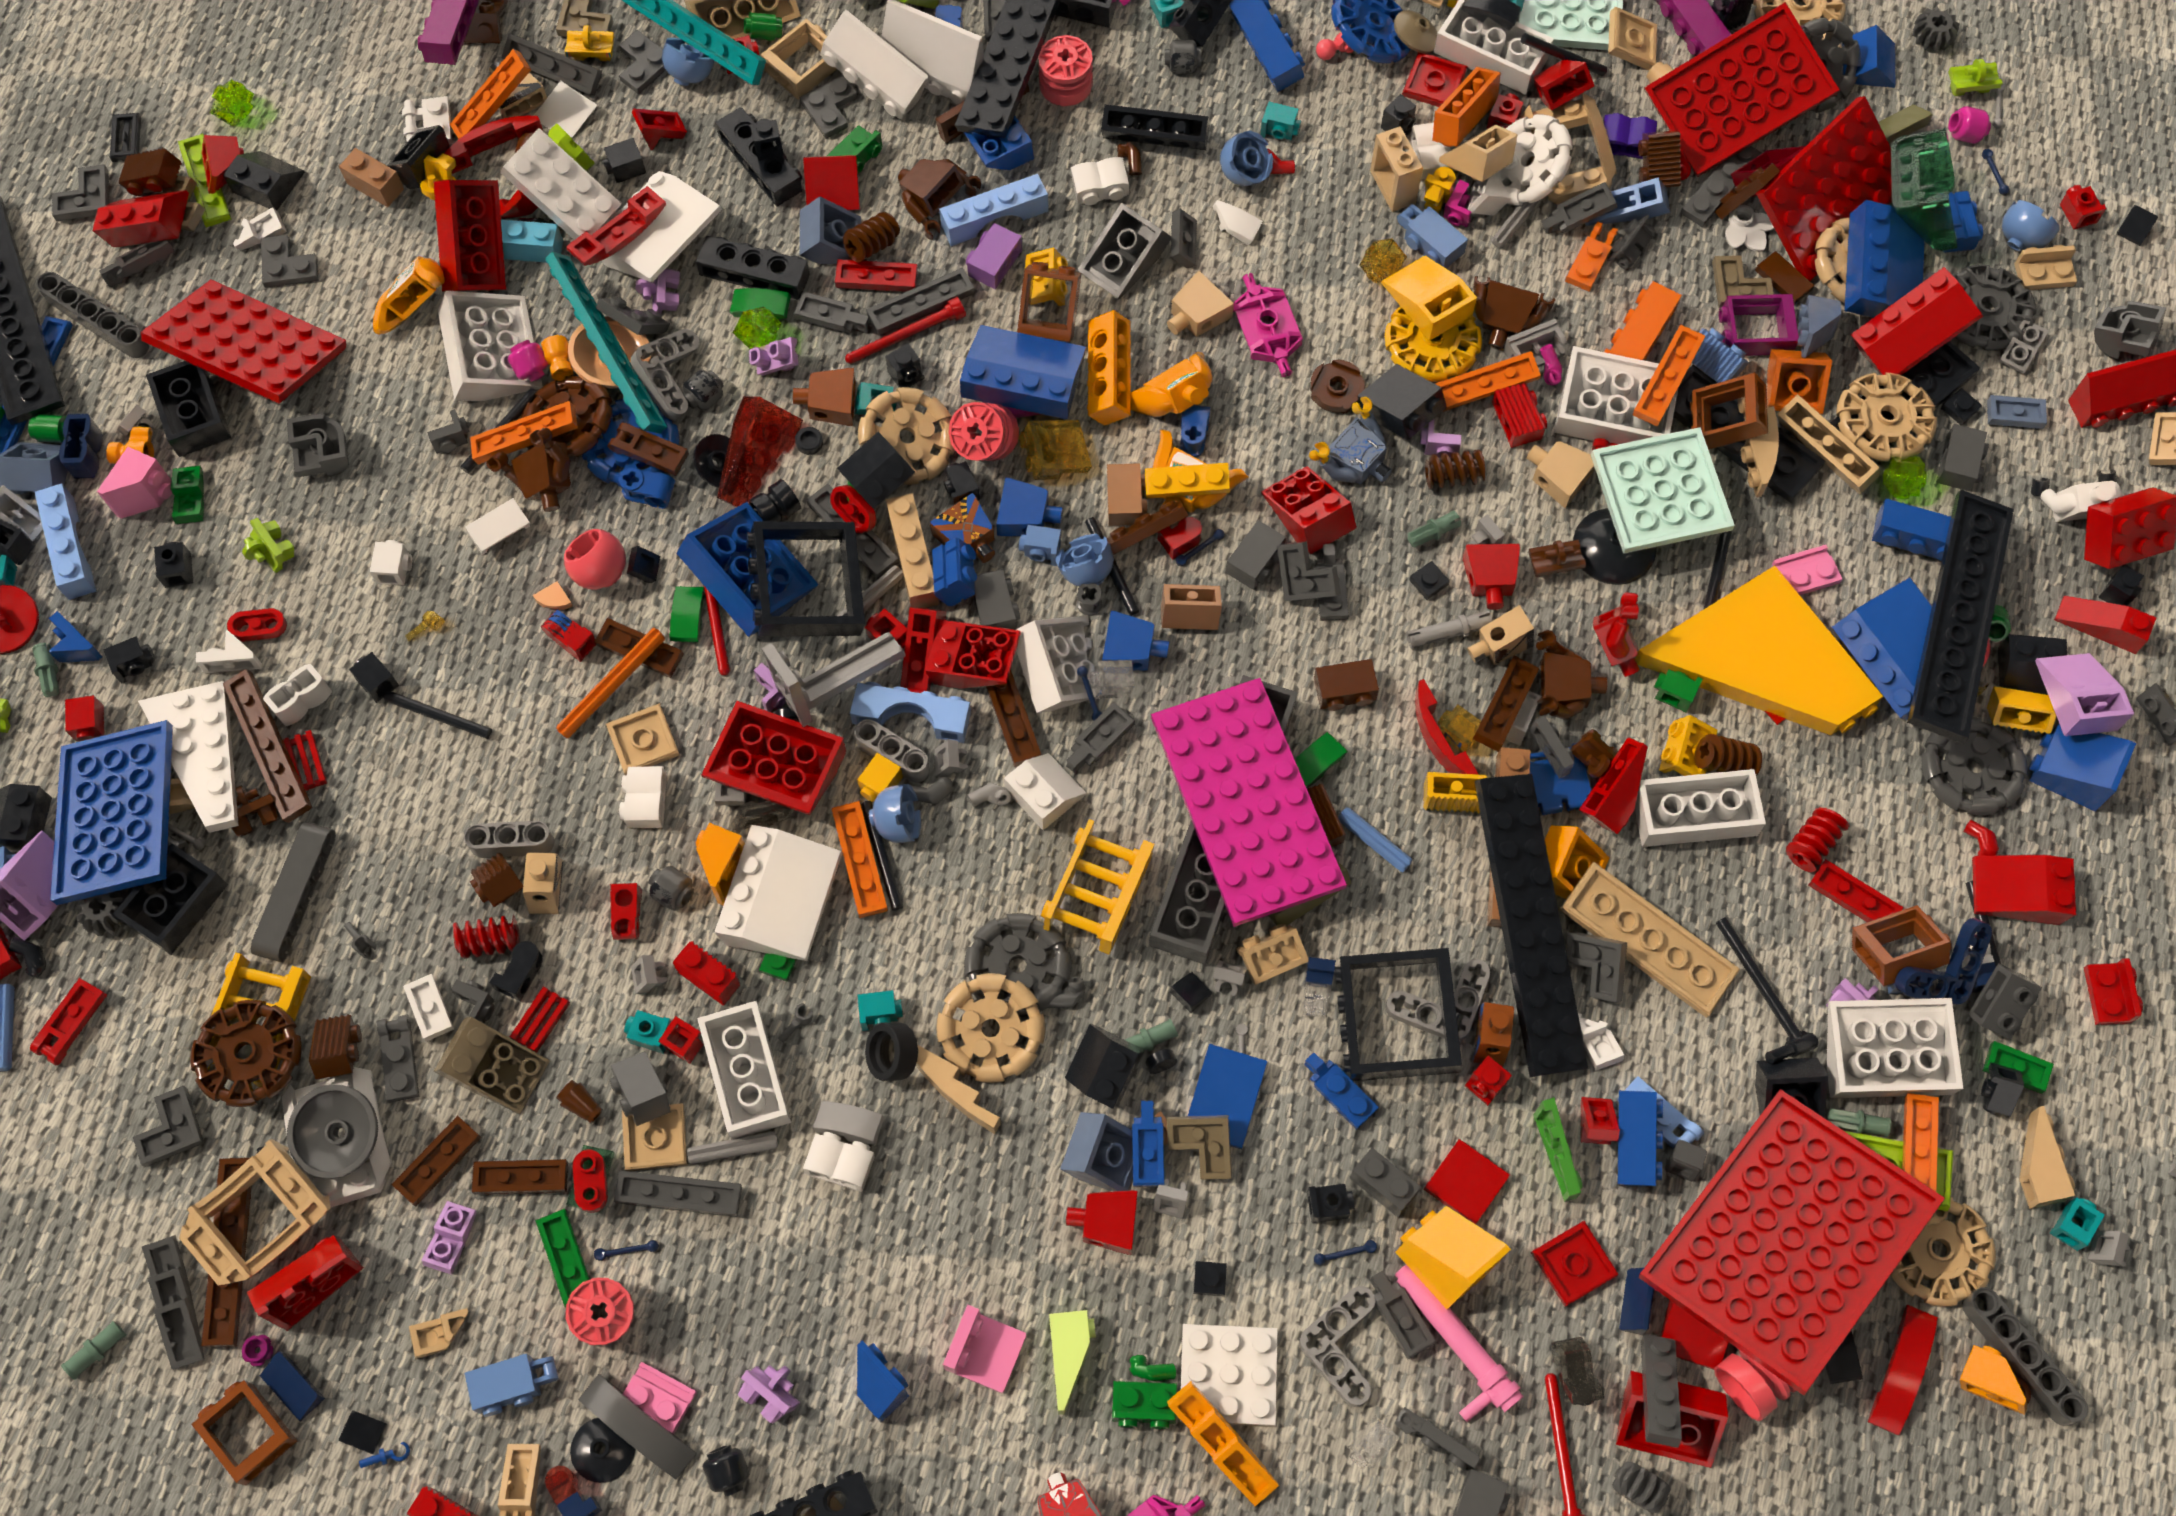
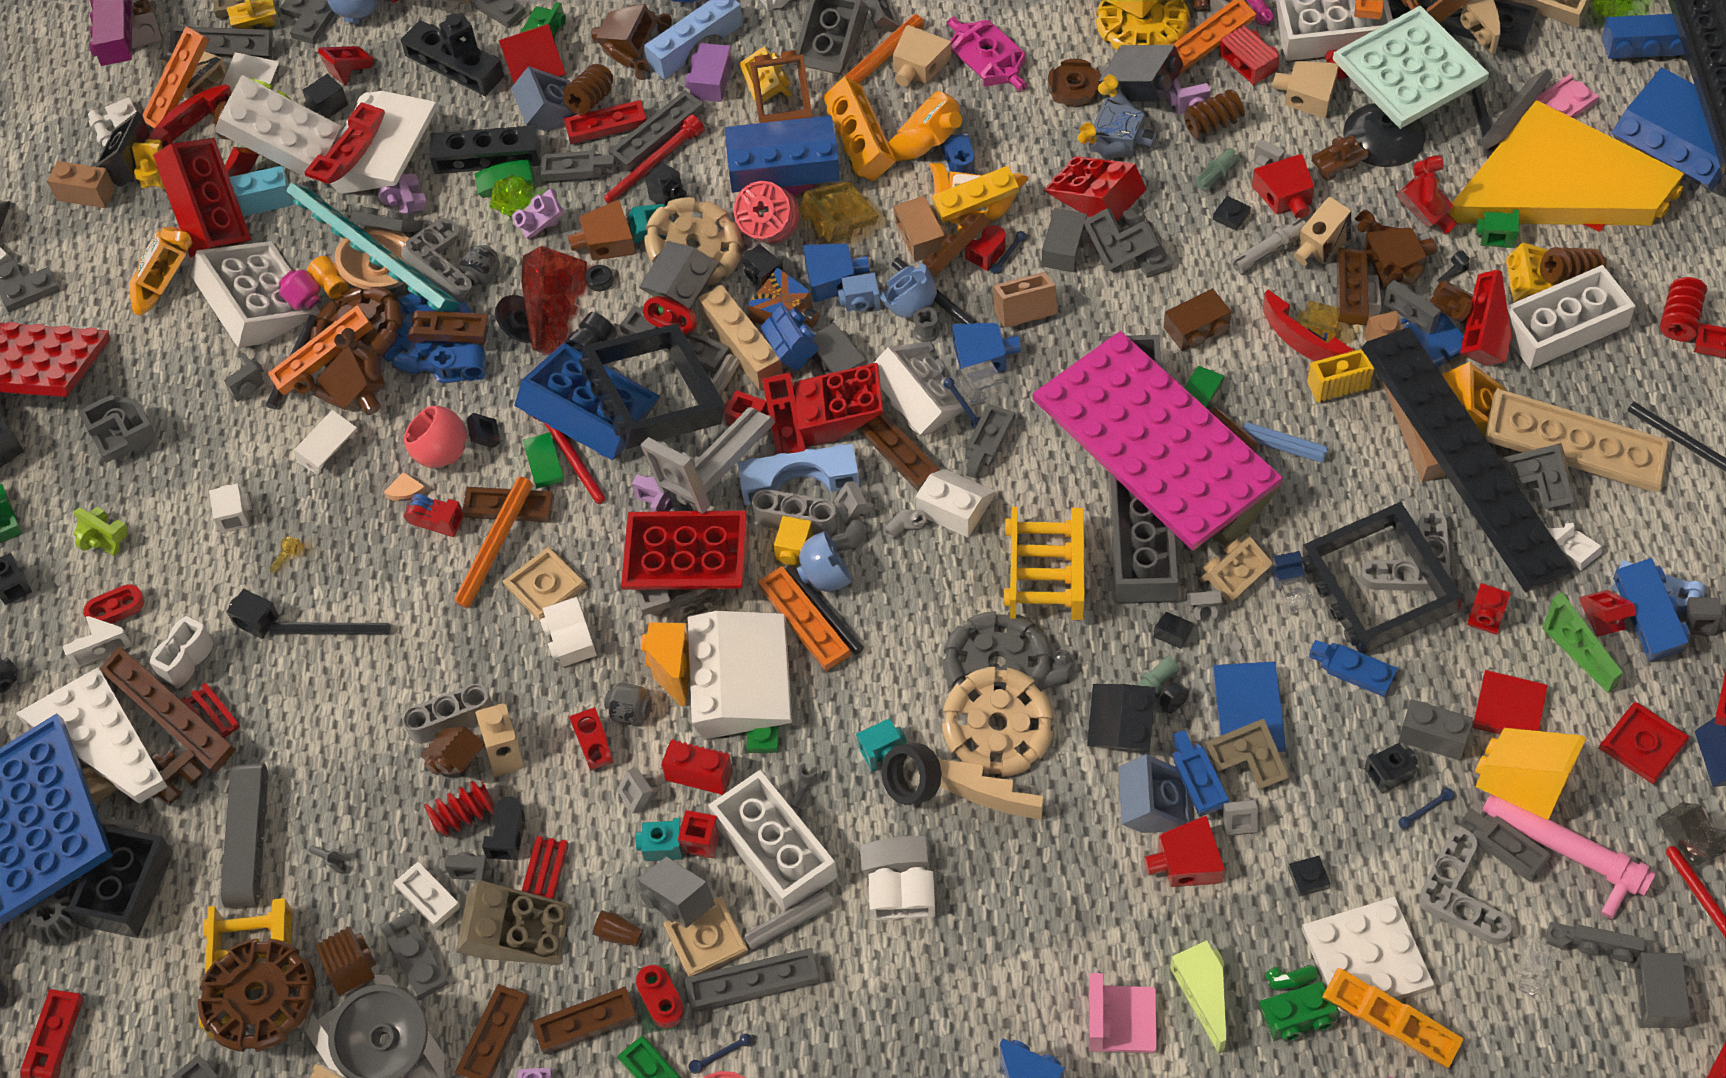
camera: 15 degrees left, 10 degrees down
dark orange torso [1473,1002,1514,1067] -> none
none -> orange axle [839,14,924,84]
none -> black hand [1437,250,1469,283]
none -> dark grey tile [1480,69,1553,149]

